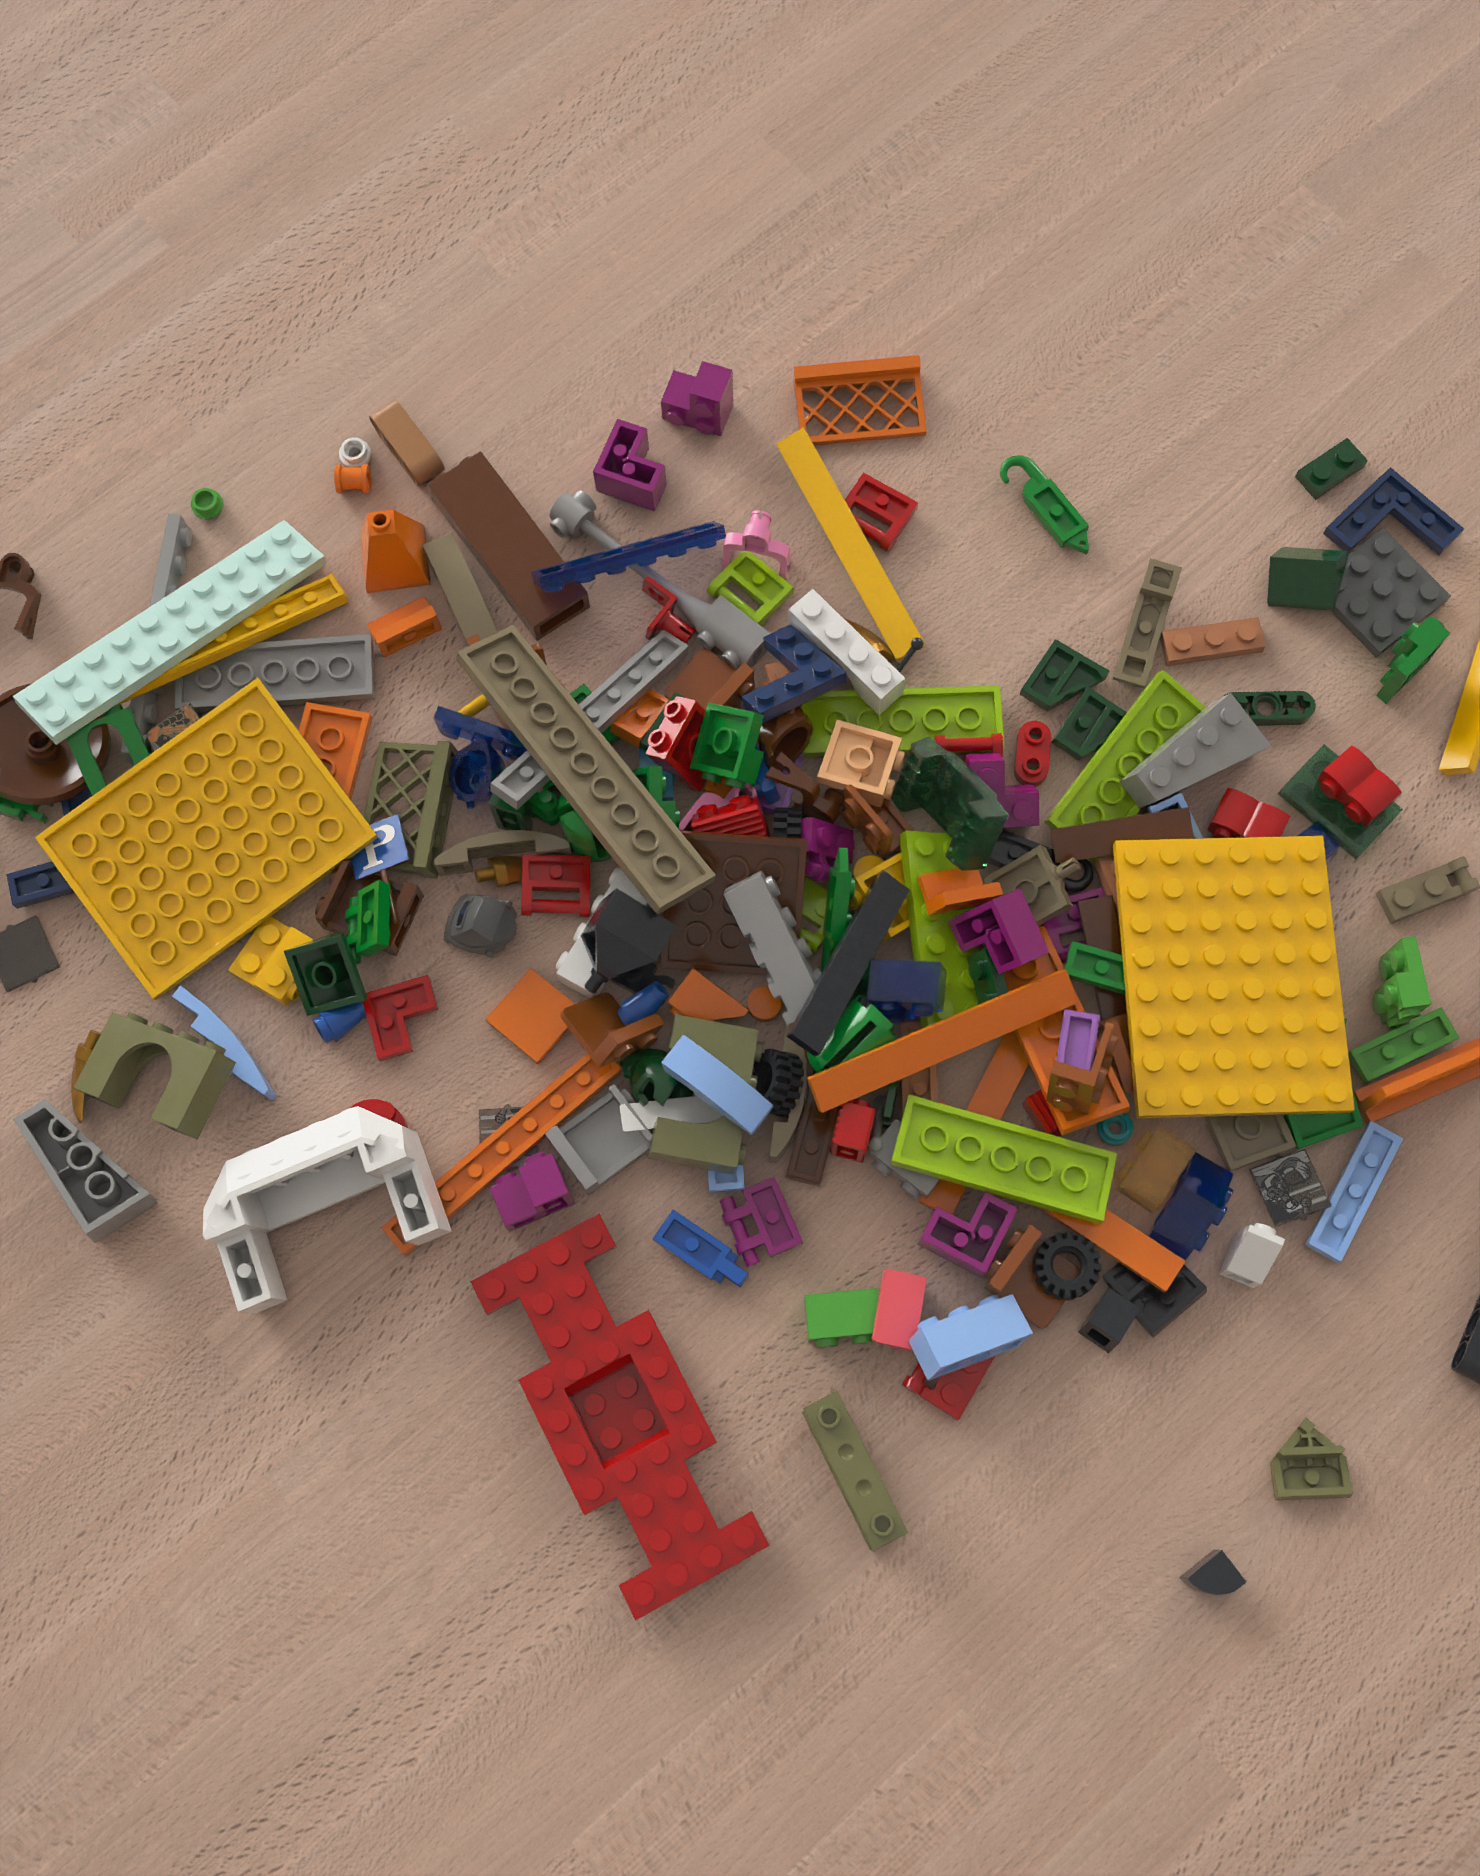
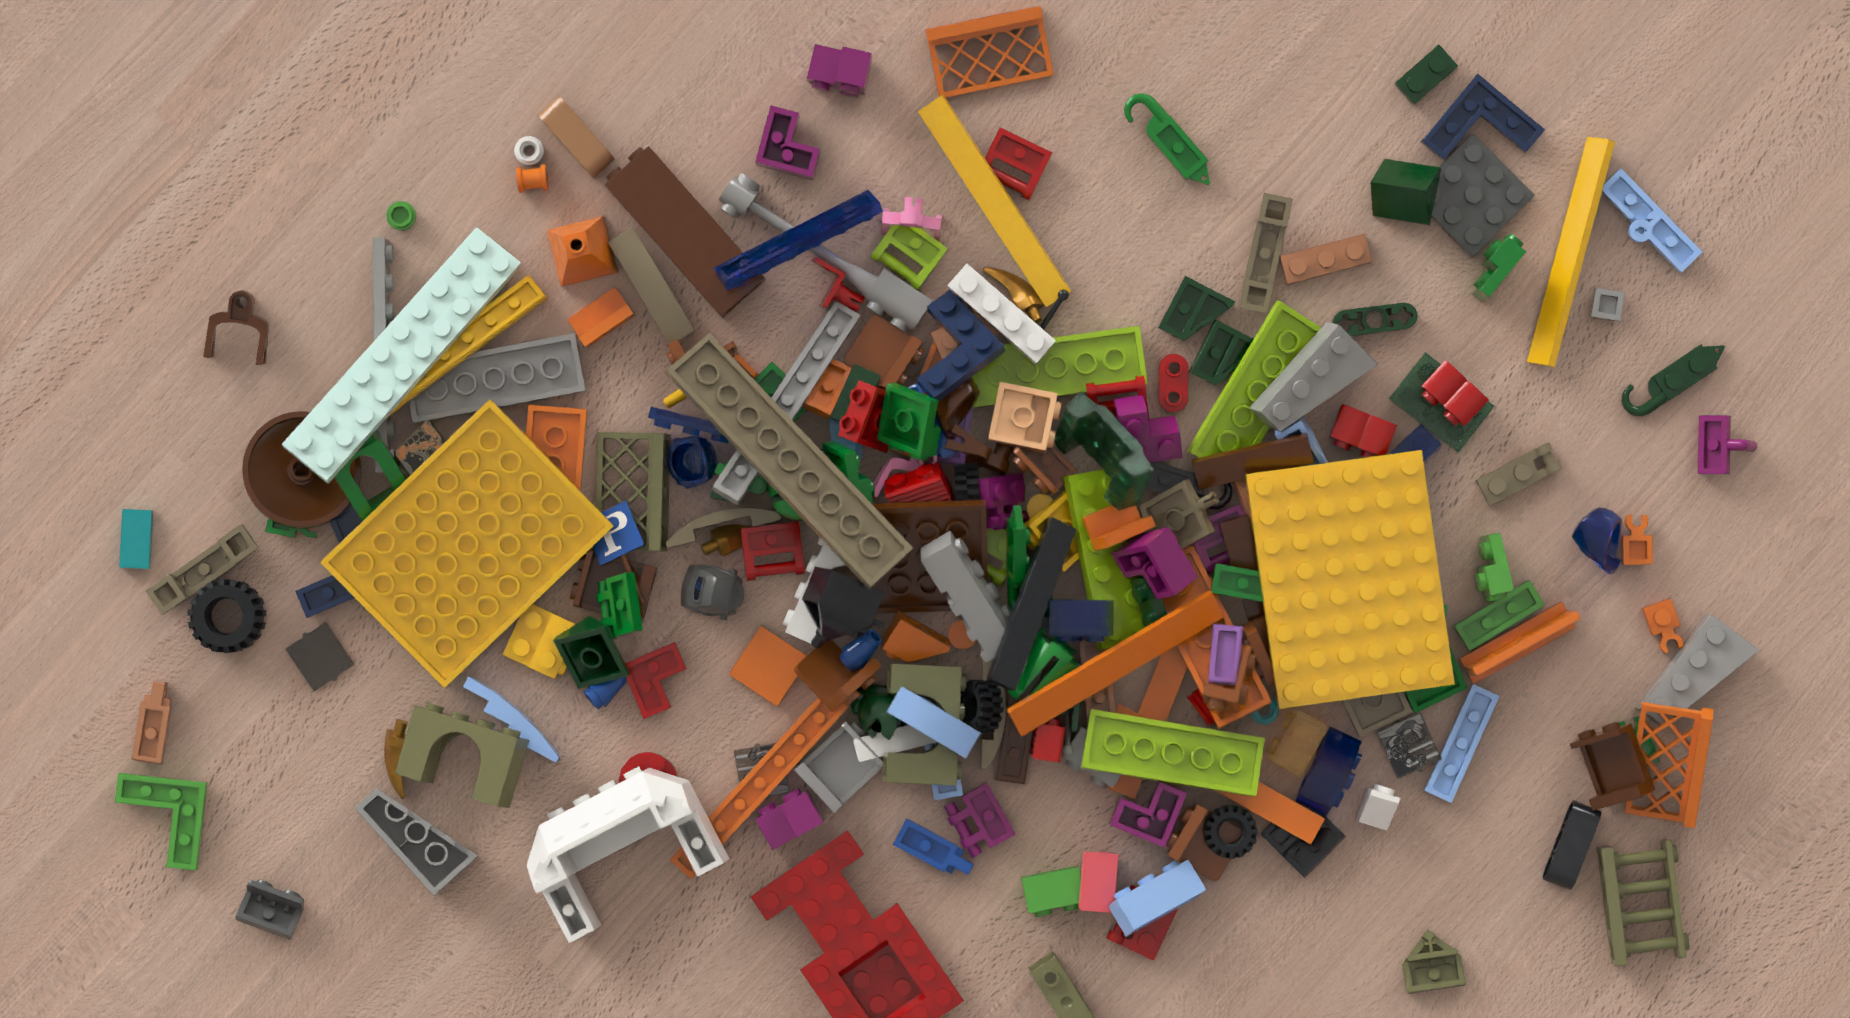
camera: 10 degrees left, 15 degrees up
black brick [1078,1288,1140,1353] -> none

